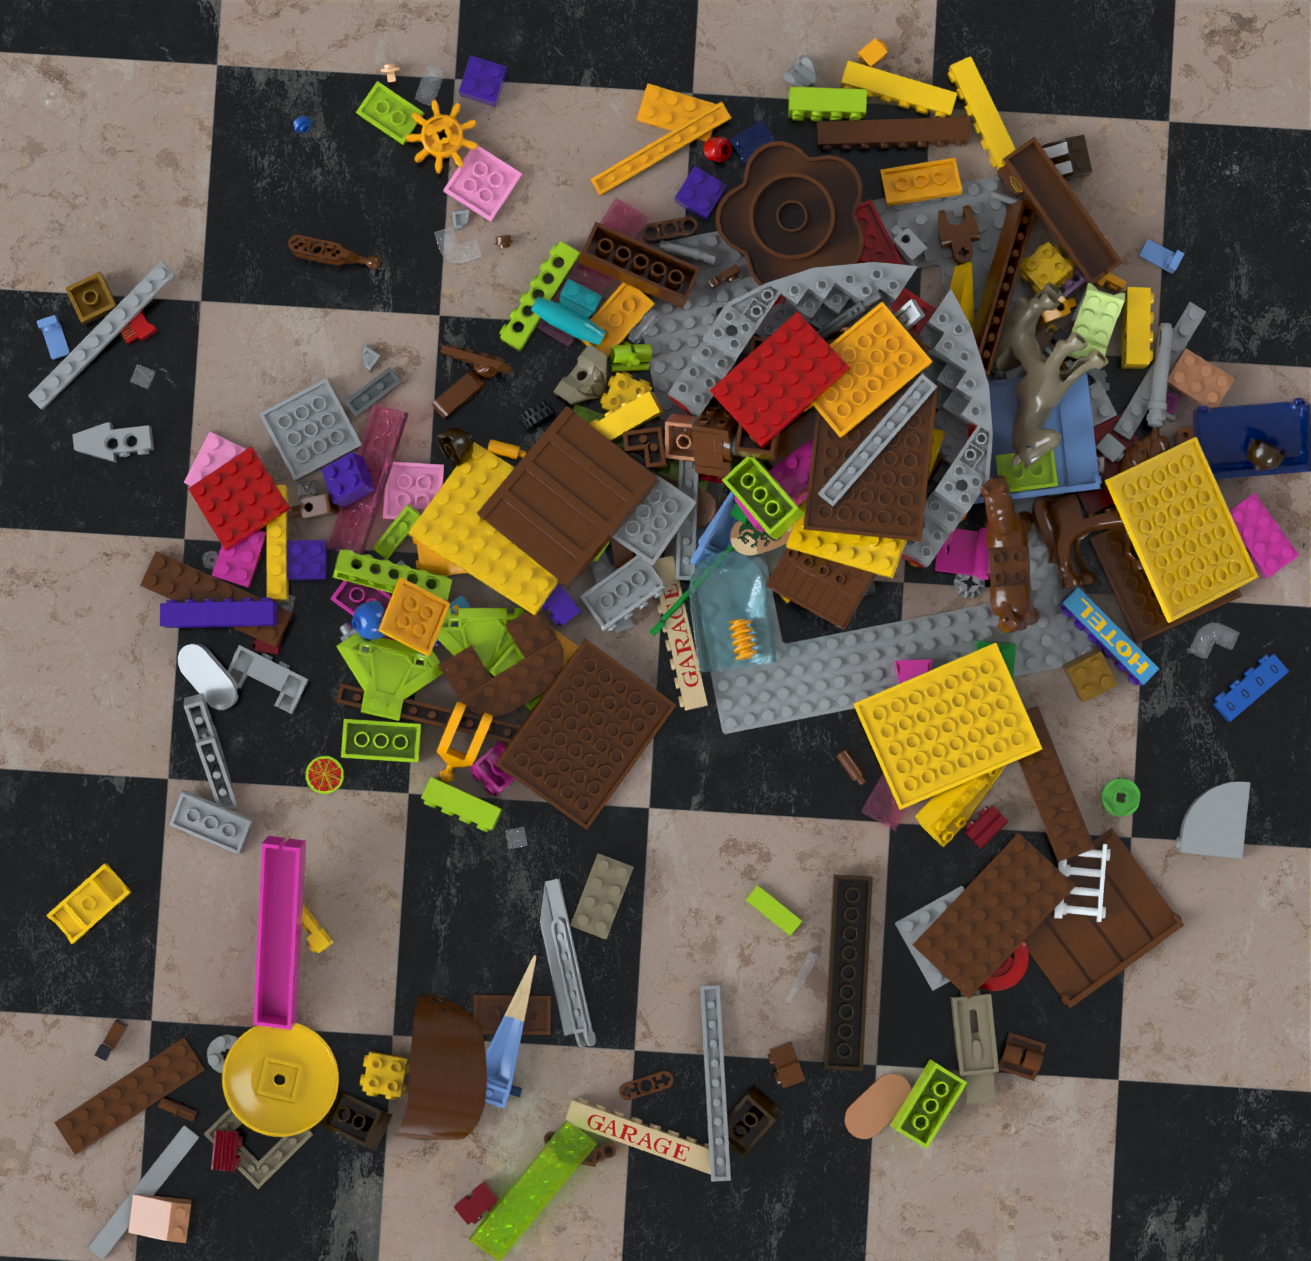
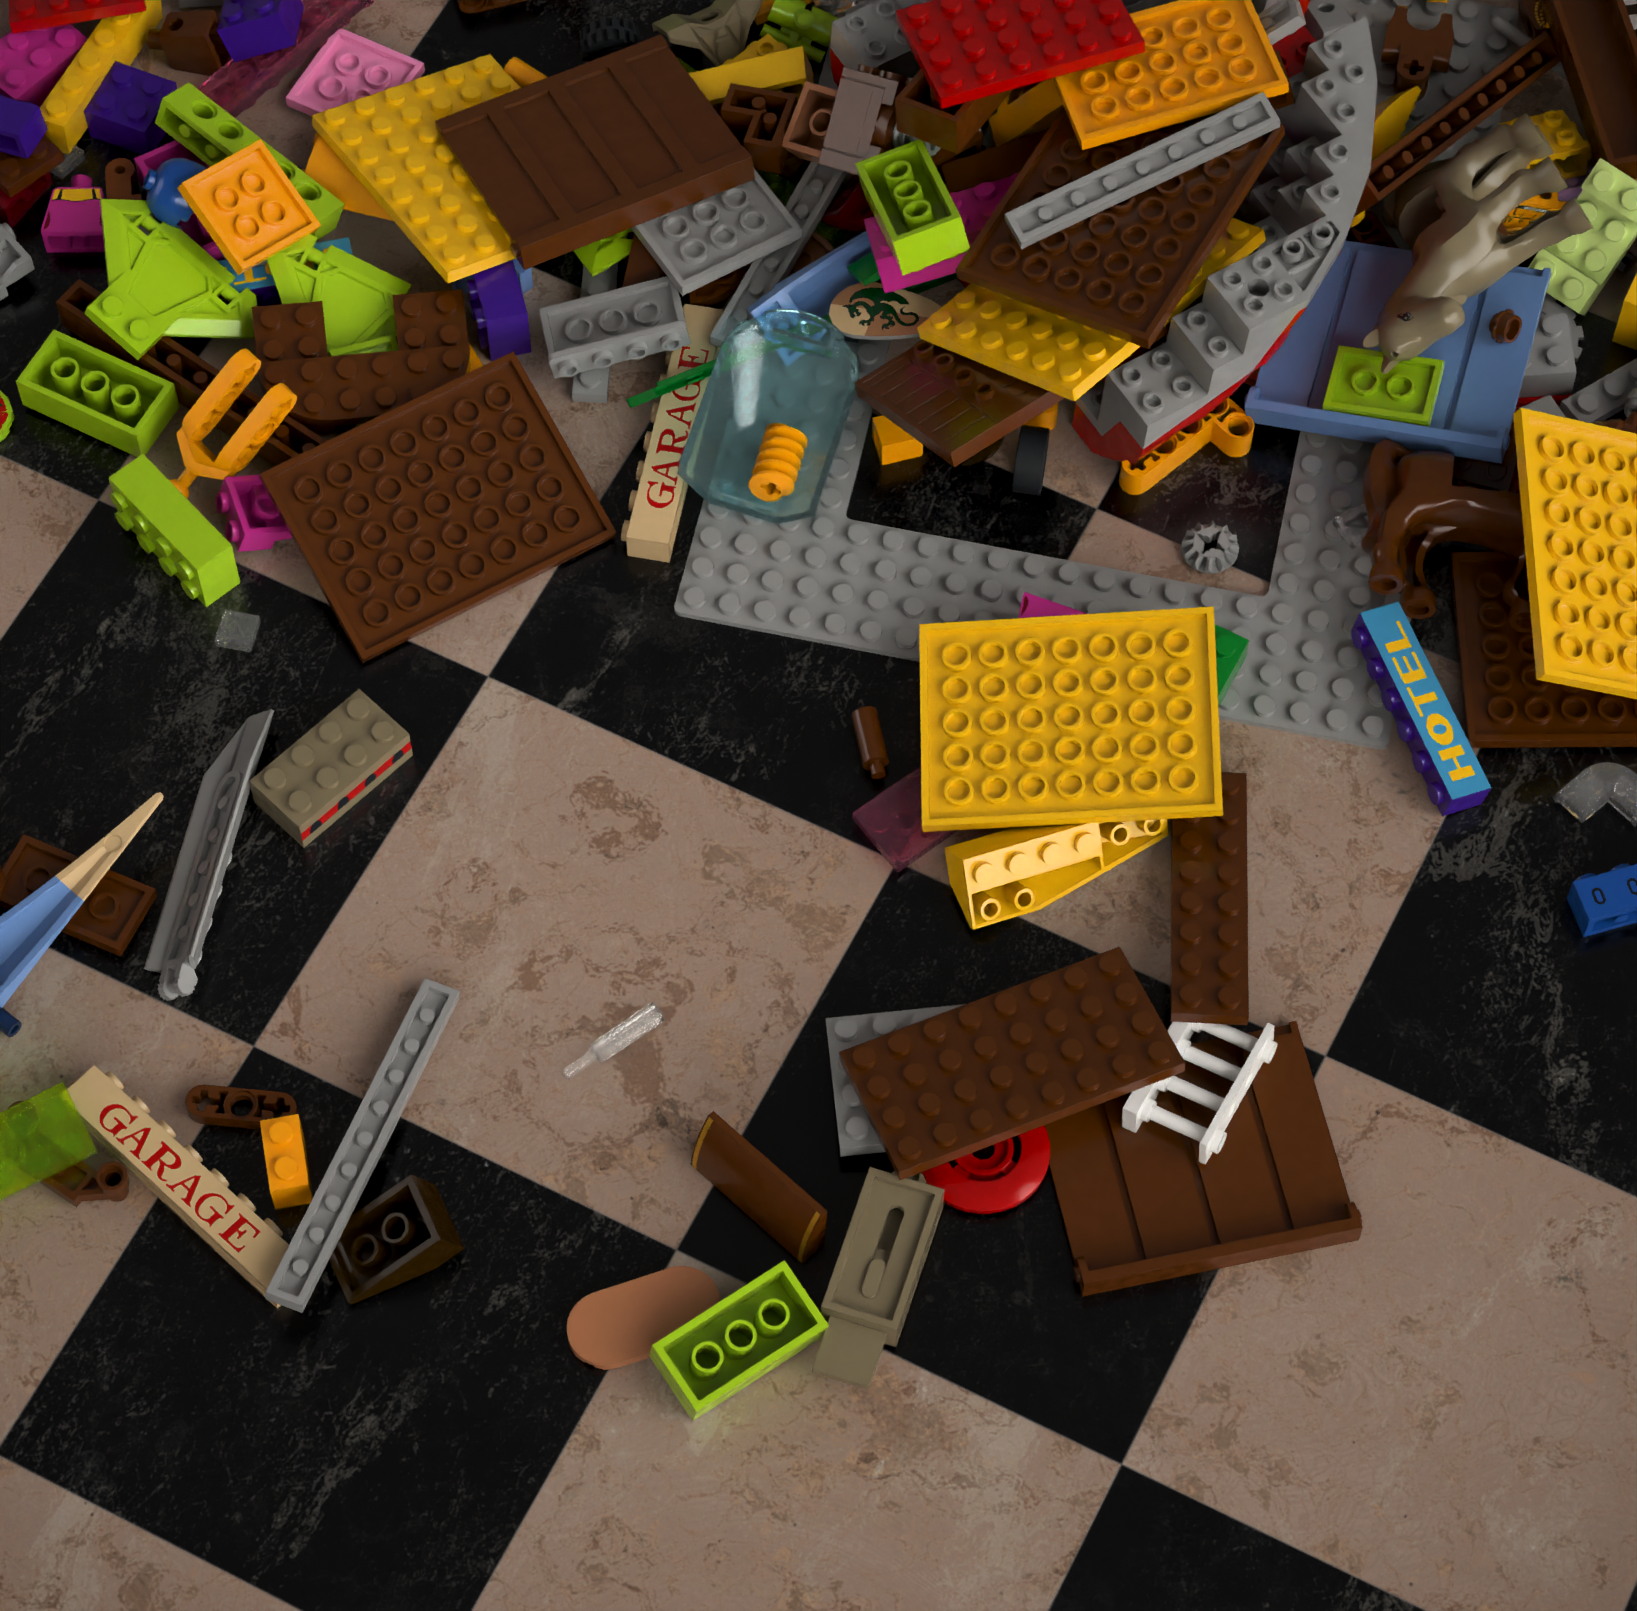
camera: 20 degrees right, 25 degrees down
lime tile [372,504,421,560] -> none
dark brown cylinder [437,428,474,467] -> none
lime tile [745,885,802,936] -> none
reddish brown brick [767,1041,805,1088] -> none
dark brown brick [823,874,873,1071] -> none
dark pink door [935,528,990,580] -> none
dark red brick [964,805,1009,849] -> none
reddish brown animal [981,475,1040,633] -> none
reddish brown plate [998,1032,1046,1081] -> none
pearl gold brick [1062,648,1118,703] -> none
bright green plate [1101,778,1140,817] -> none
light grey brick [1176,782,1250,859] -> none
none -> dark pink torso [41,174,105,253]
none -> dark orange leg [105,158,143,200]
none -> light orange brick [260,1114,313,1210]
none -> reddish brown slope [691,1111,827,1264]
none -> reddish brown plate [1489,309,1522,343]

